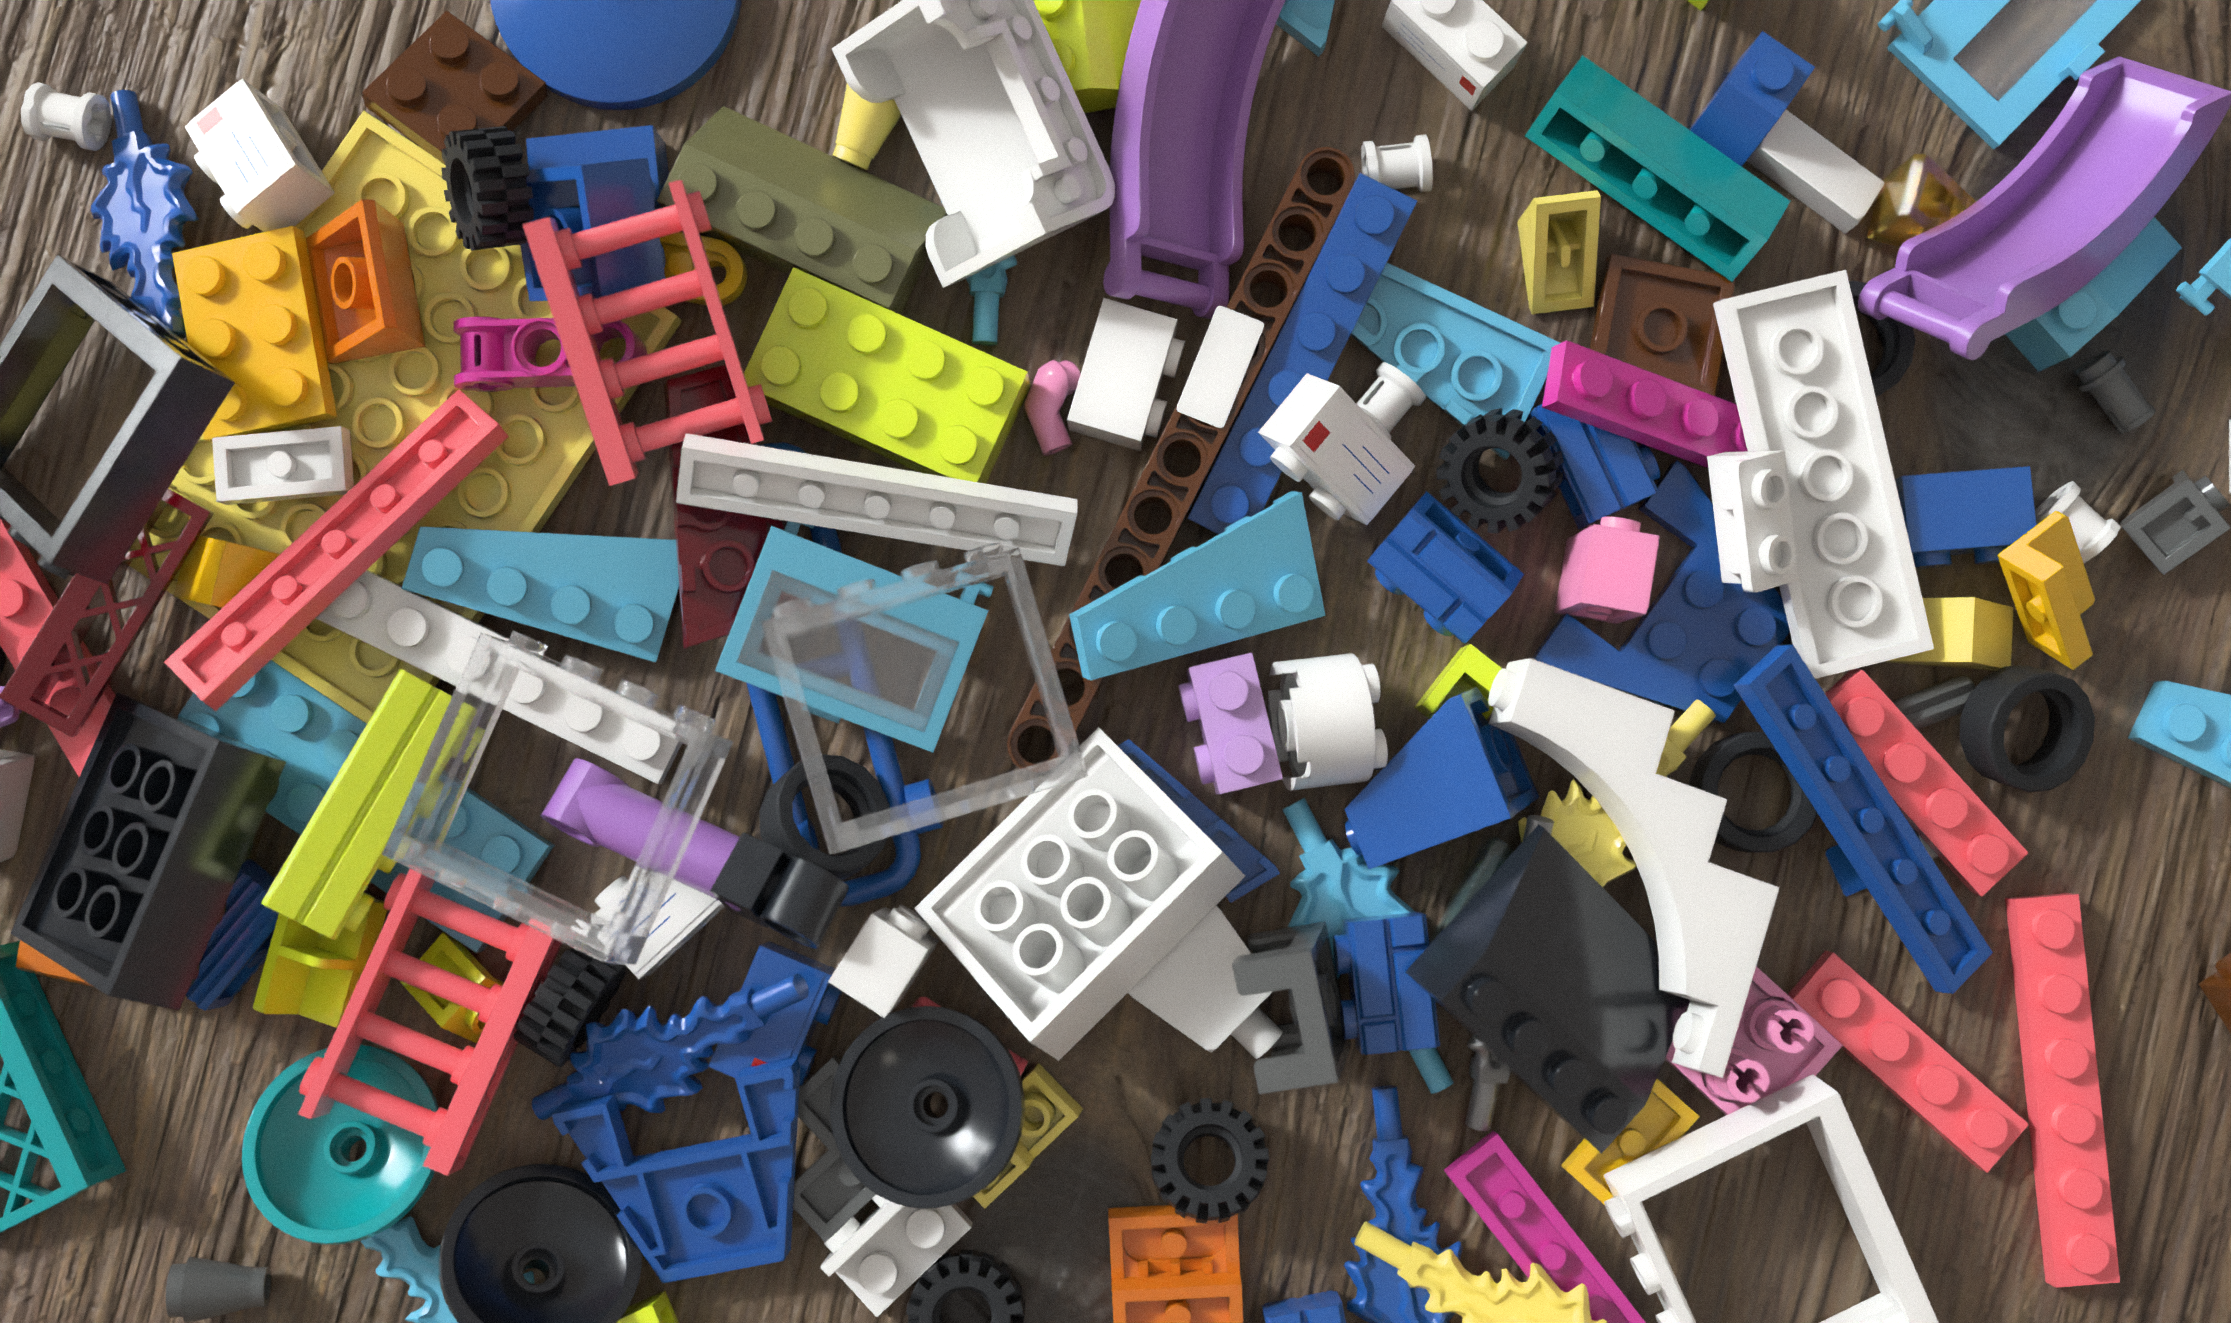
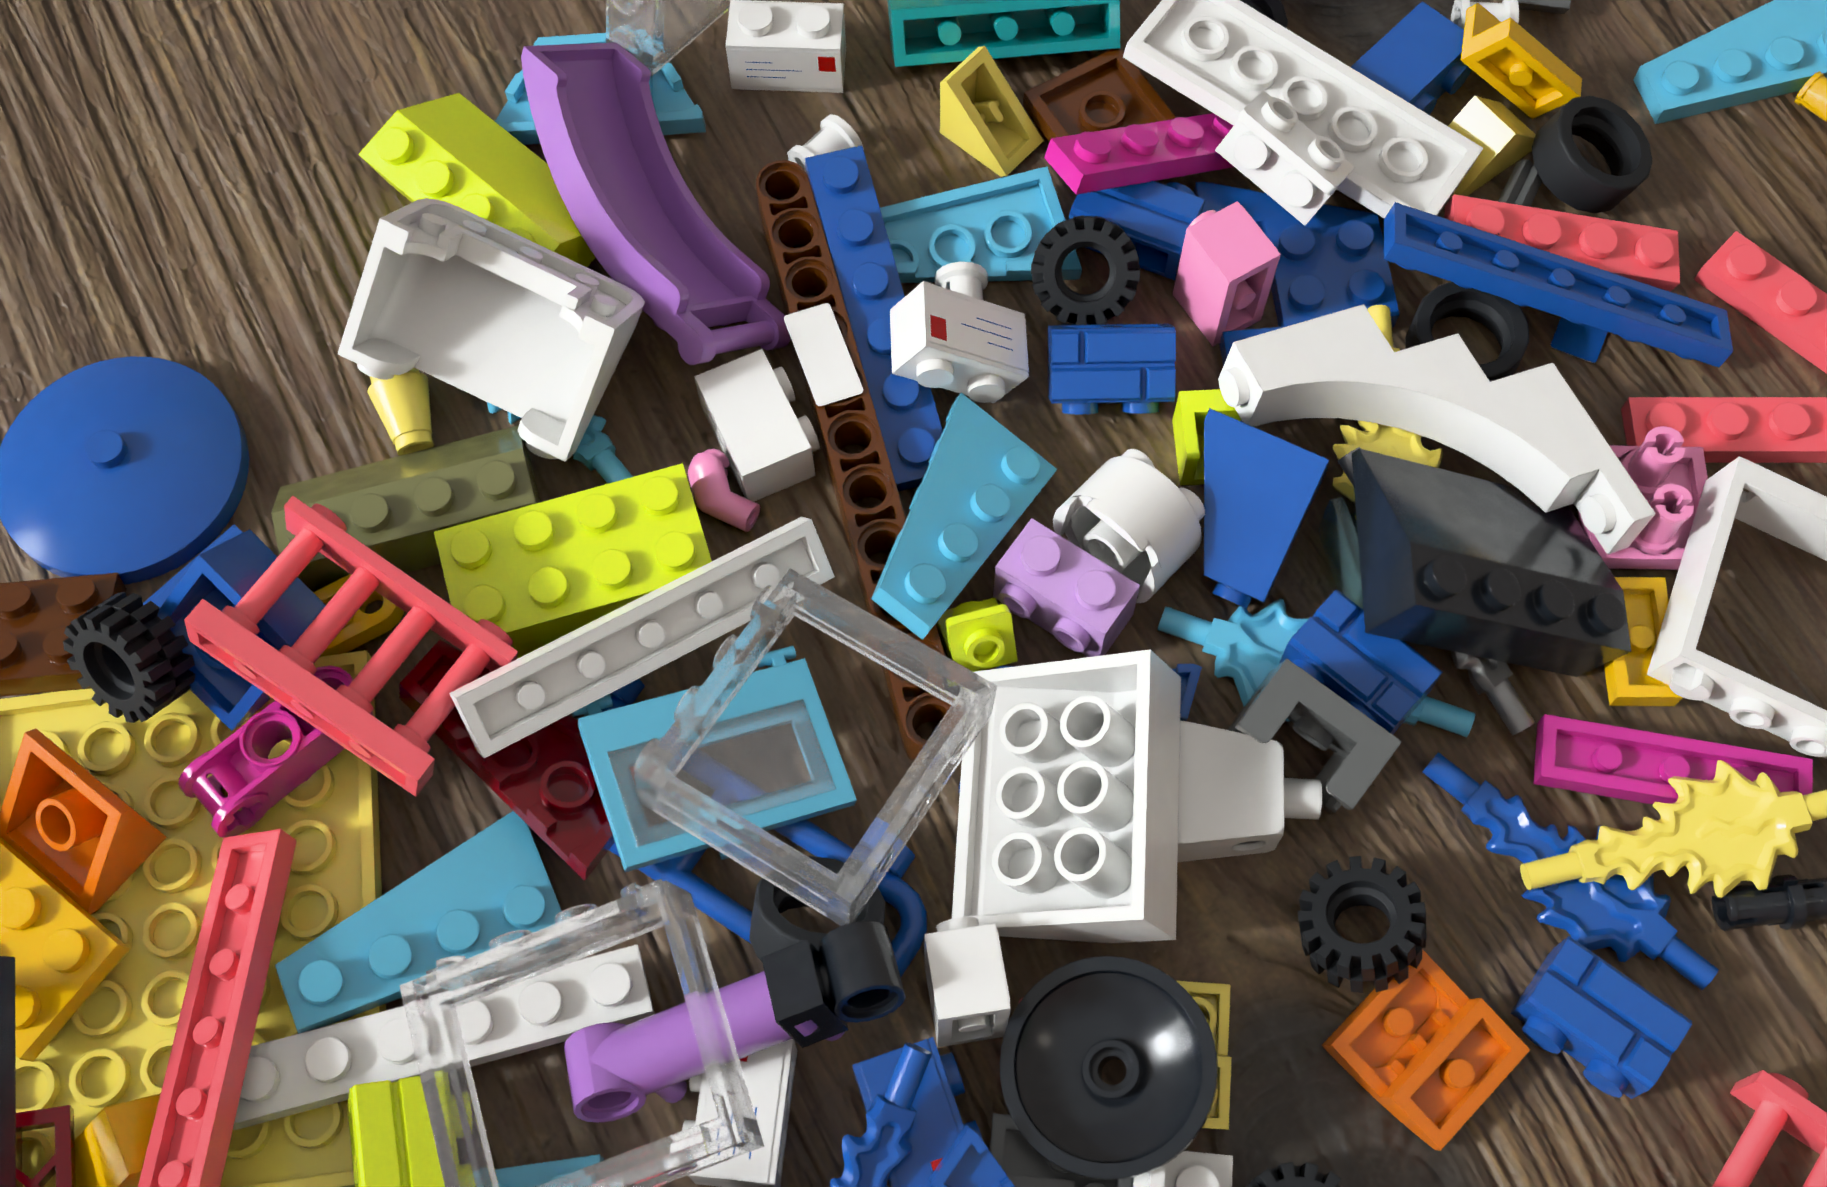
camera: 40 degrees left, 20 degrees down
white plate [212,426,354,505] -> none
none -> neon yellow bracket [936,598,1018,677]

